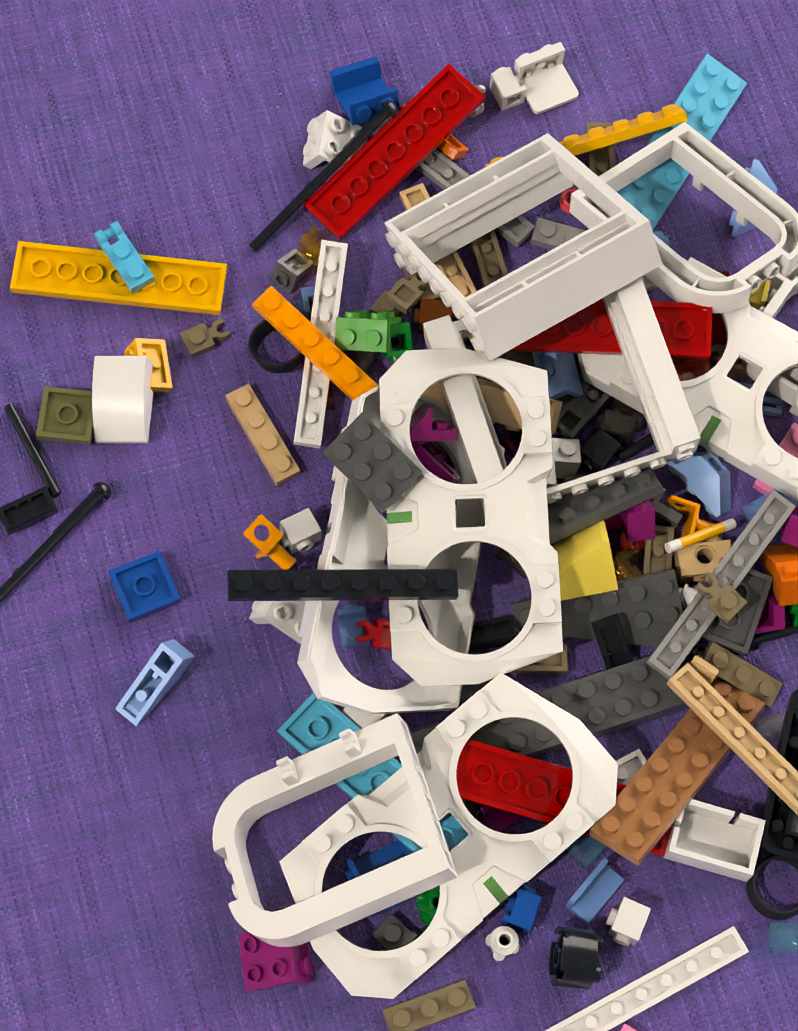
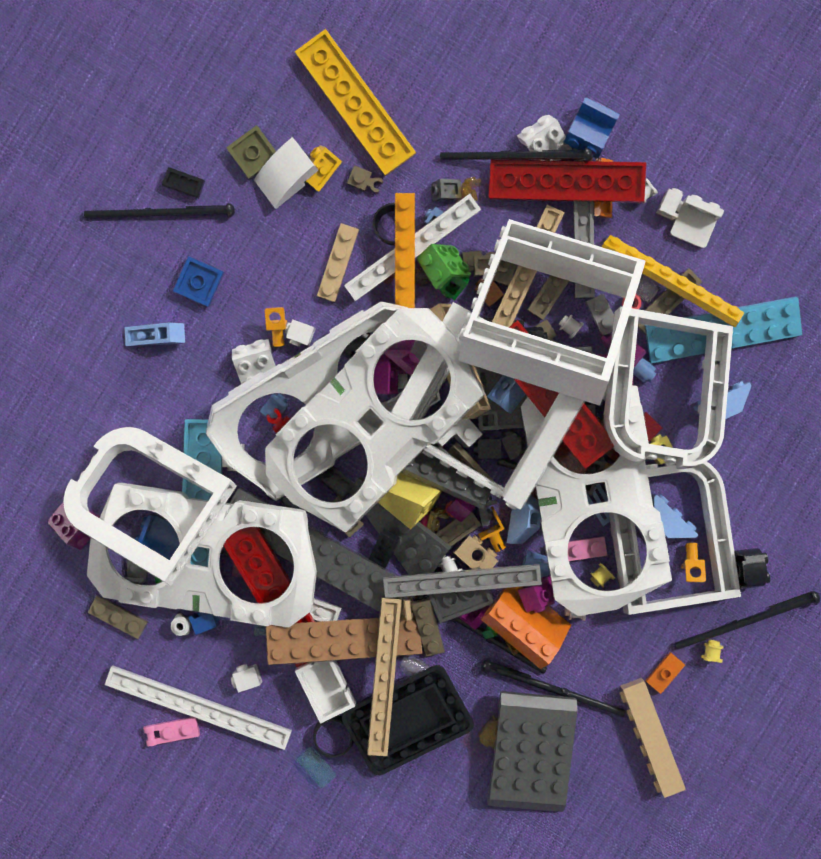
camera: 55 degrees right, 20 degrees up
black bar [4,403,62,498] -> none
medium azure plate [93,221,155,294] -> none
black plate [227,569,459,601] -> none
dark grey plate [322,413,423,513] -> none
black brick [549,926,603,990] -> none
medium blue panel [565,857,625,925] -> none
yellow bar [665,518,736,553] -> none
dark tan plate [695,572,747,623] -> none

